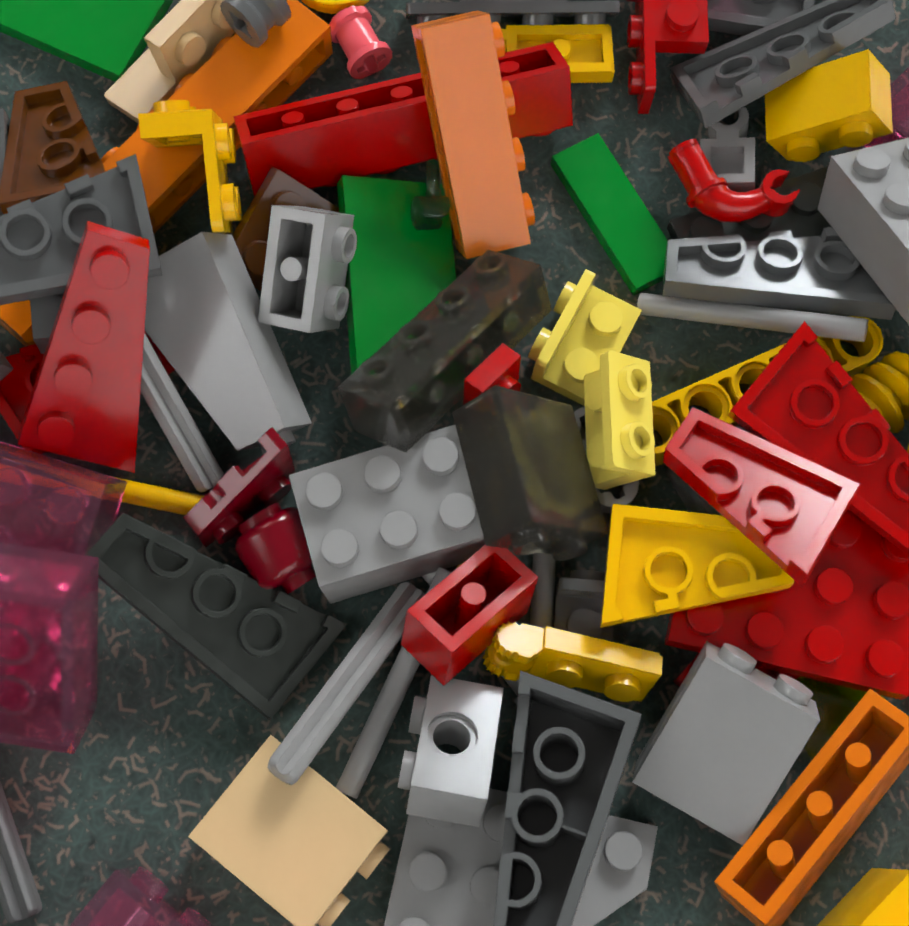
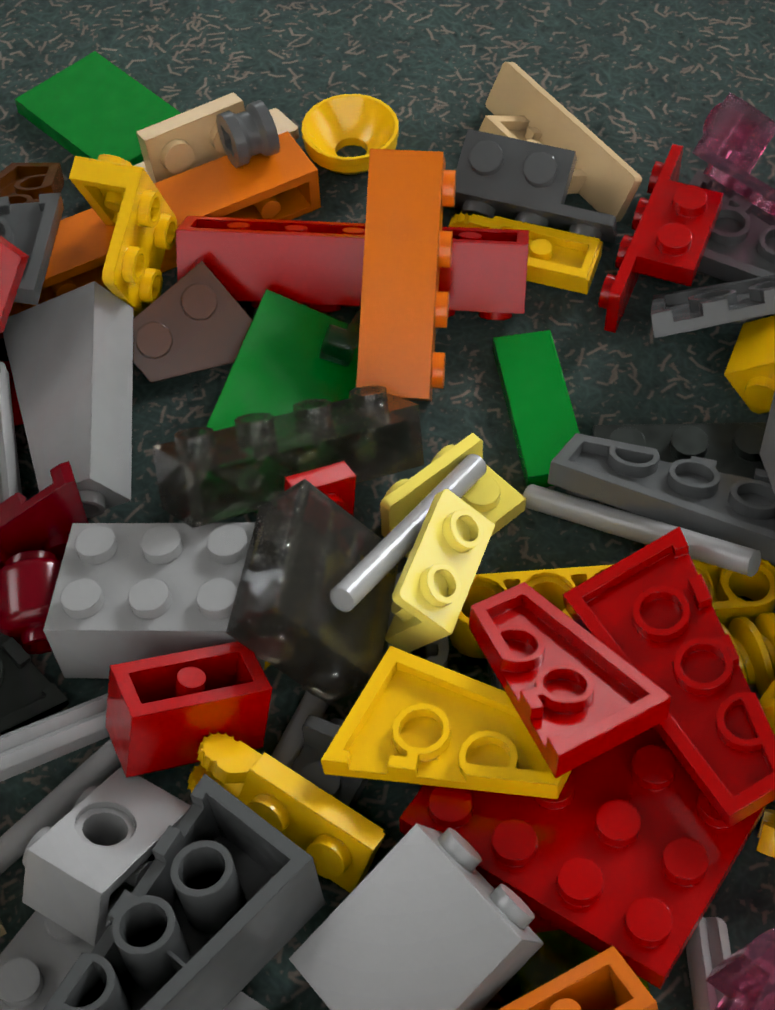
camera: 30 degrees right, 20 degrees down
light grey brick [258,205,357,333] -> none
coral bush [329,6,393,79] -> none
red piece [667,138,800,222] -> none
light grey plate [700,107,755,192] -> none
none -> light grey bar [330,454,487,612]

